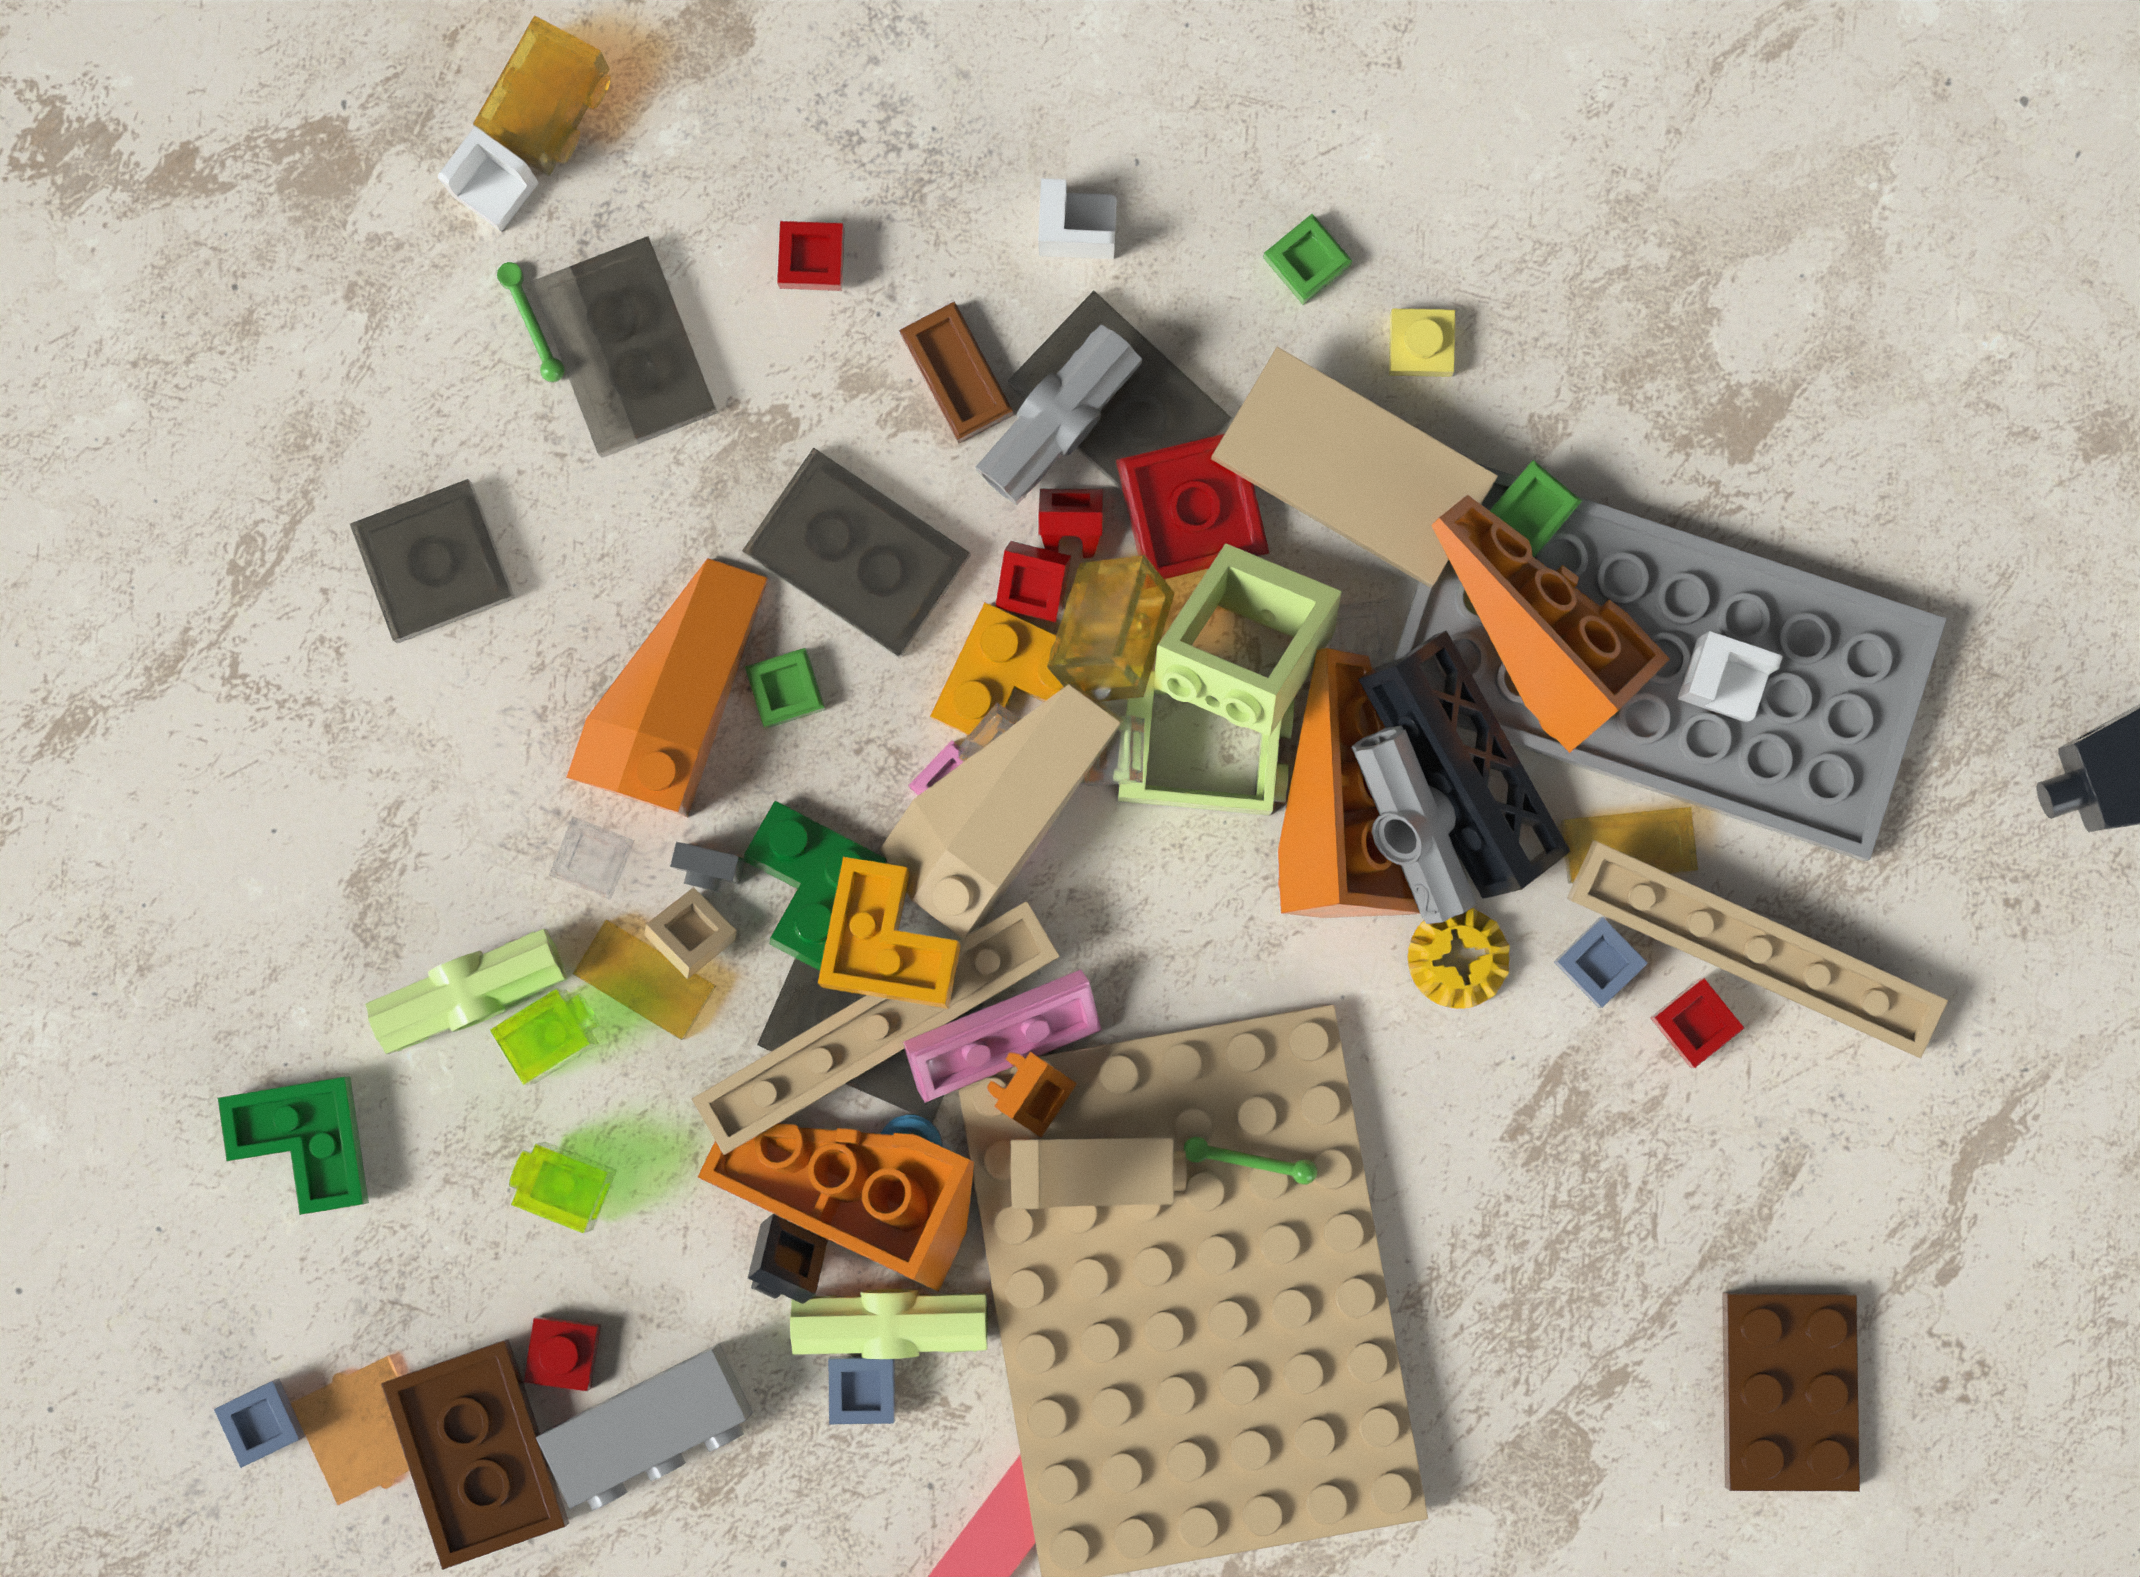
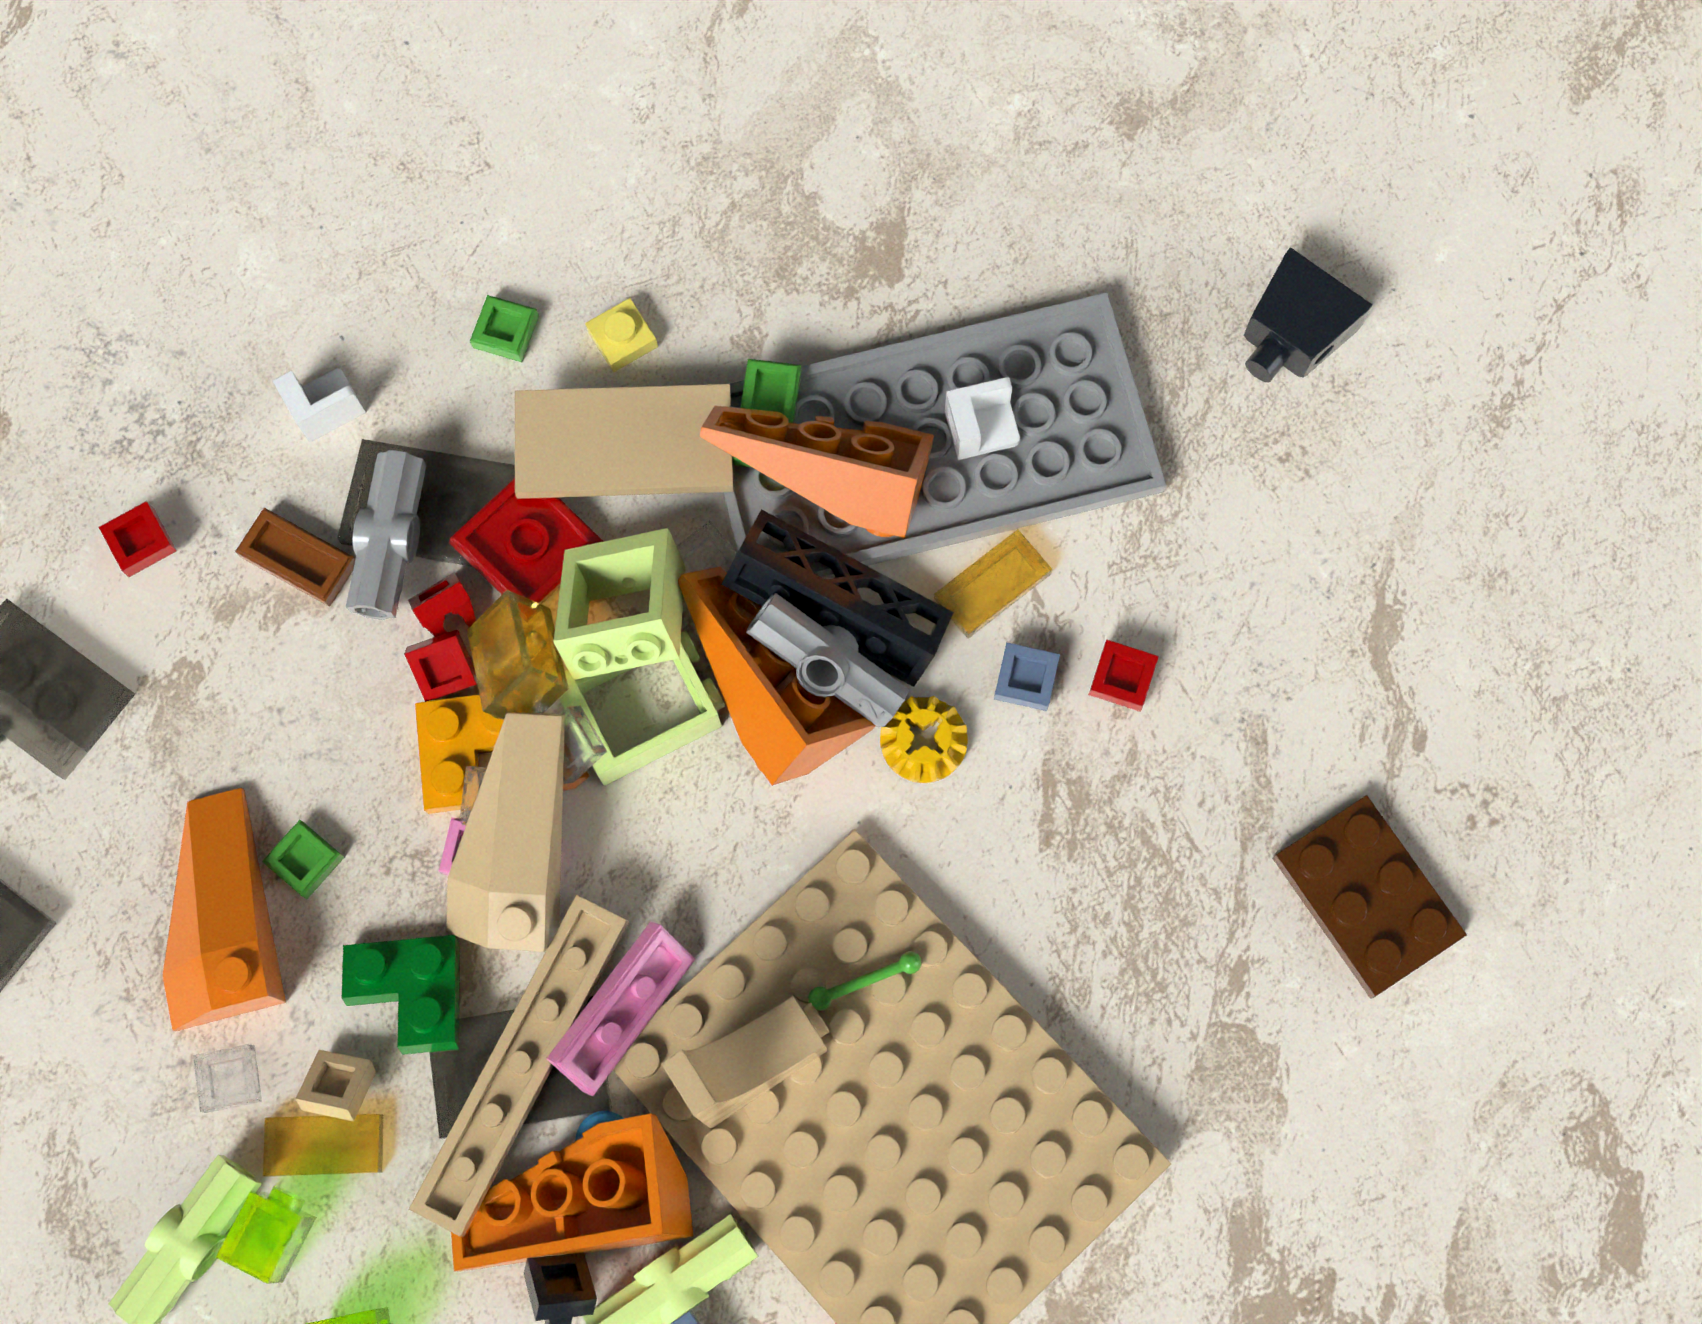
camera: 35 degrees left, 10 degrees down
dark grey plate [670,842,745,892] -> none
clear smoke tile [742,447,971,659] -> none
light orange plate [818,857,961,1009] -> none
orange tile [987,1052,1077,1137] -> none
tan plate [1567,840,1948,1059] -> none

